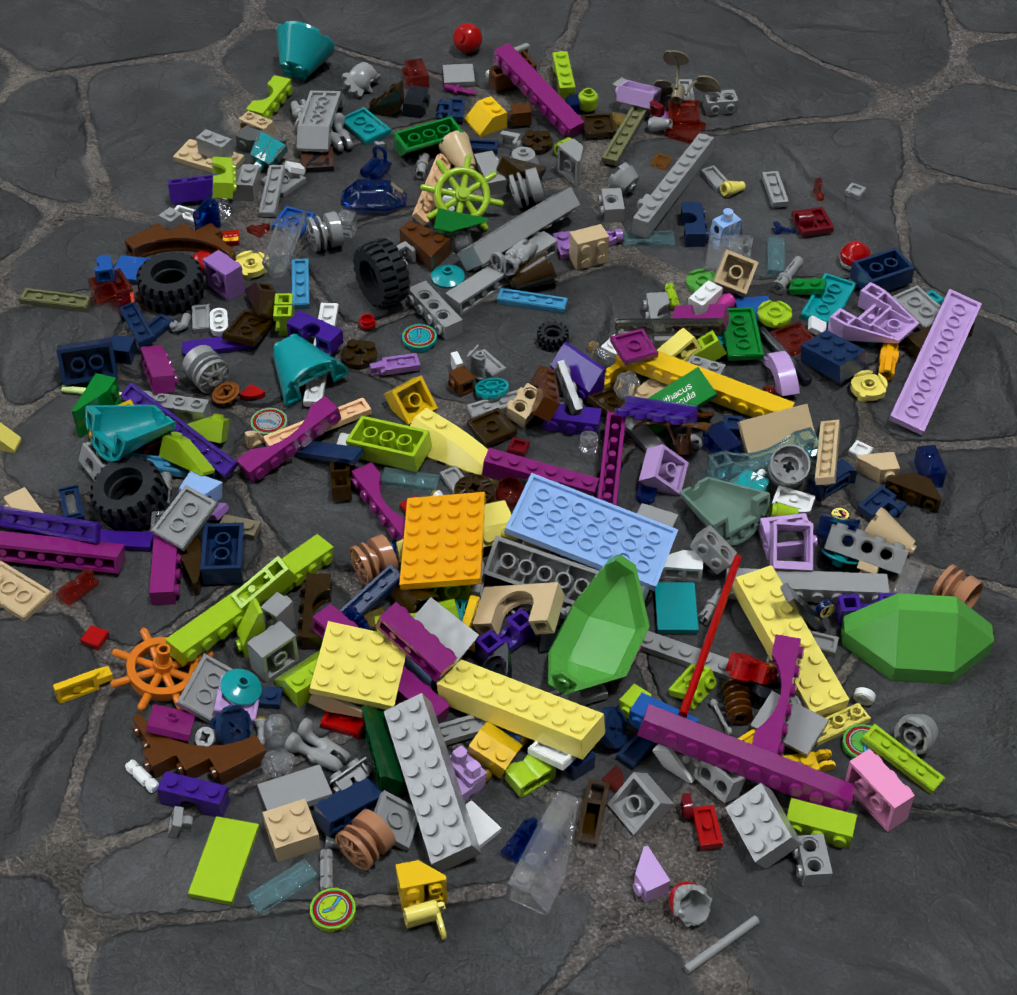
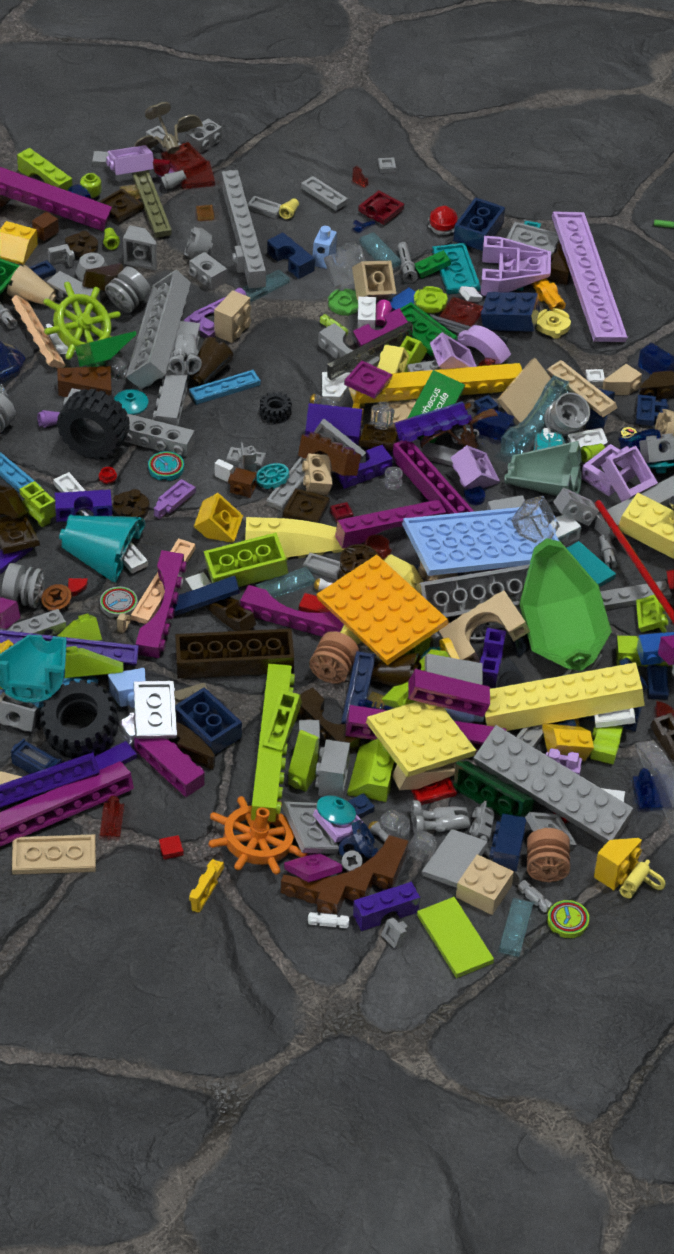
camera: 40 degrees left, 0 degrees up
none -> dark brown brick [175,628,294,679]
none -> lavender window [430,332,477,369]
none -> clear slope [511,495,560,544]

